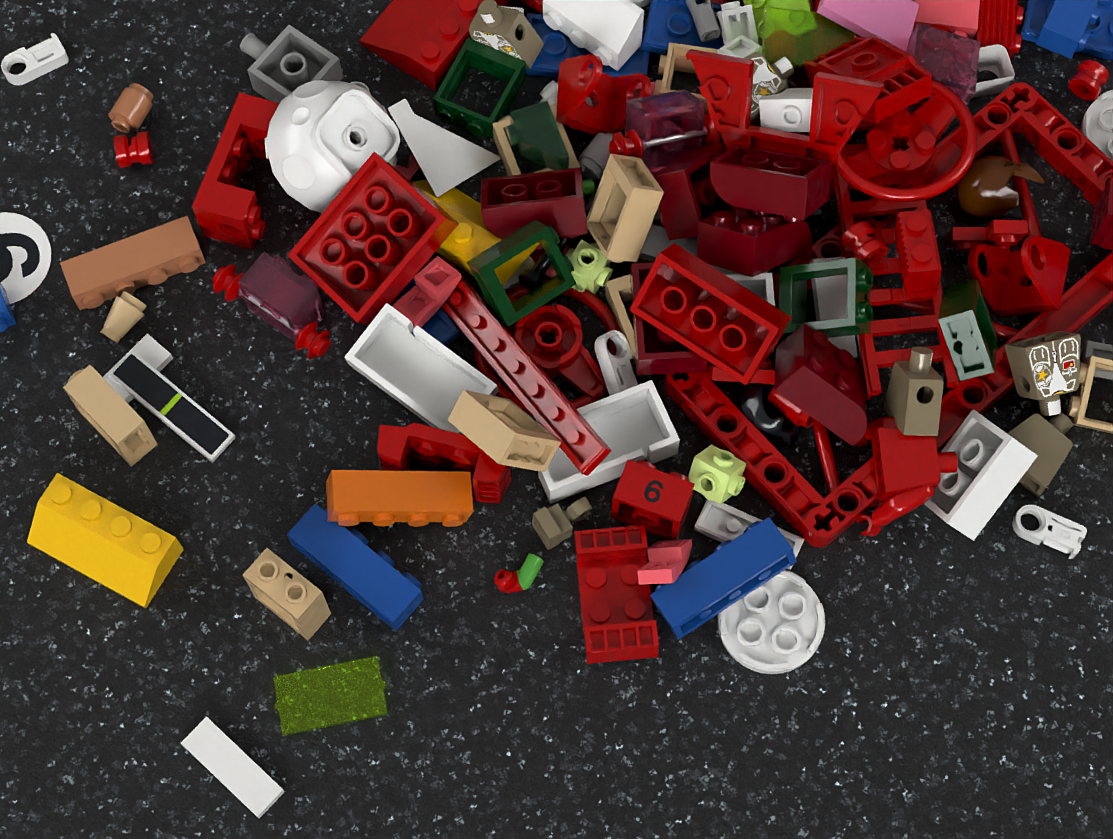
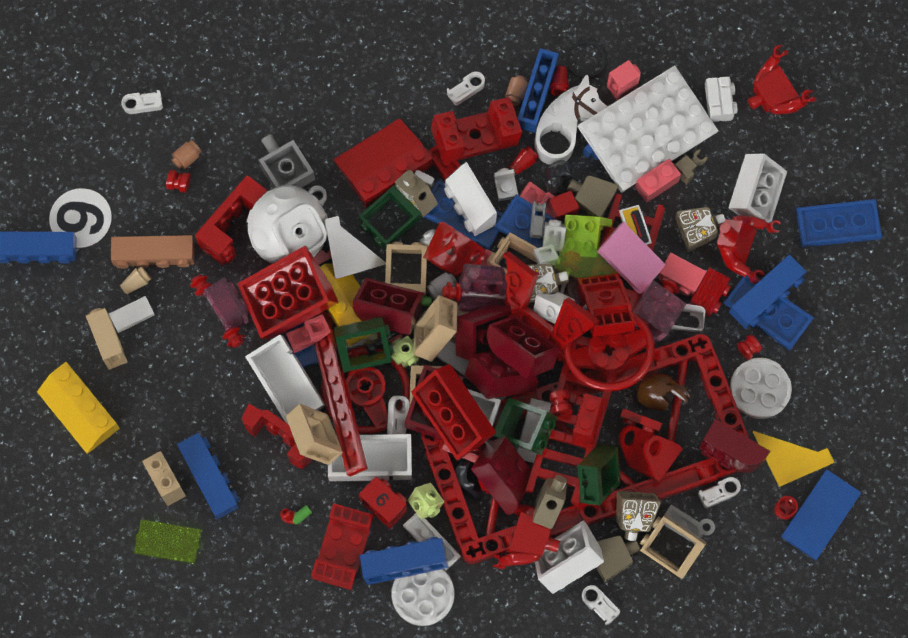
camera: 20 degrees right, 5 degrees up
black tile [108,349,235,463] -> none
white tile [181,716,285,818] -> none
orange brick [326,470,474,527] -> none
clear green slope [506,101,569,170] -> none
dark tan piece [532,497,593,550] -> none
coral slope [637,539,692,585] -> none

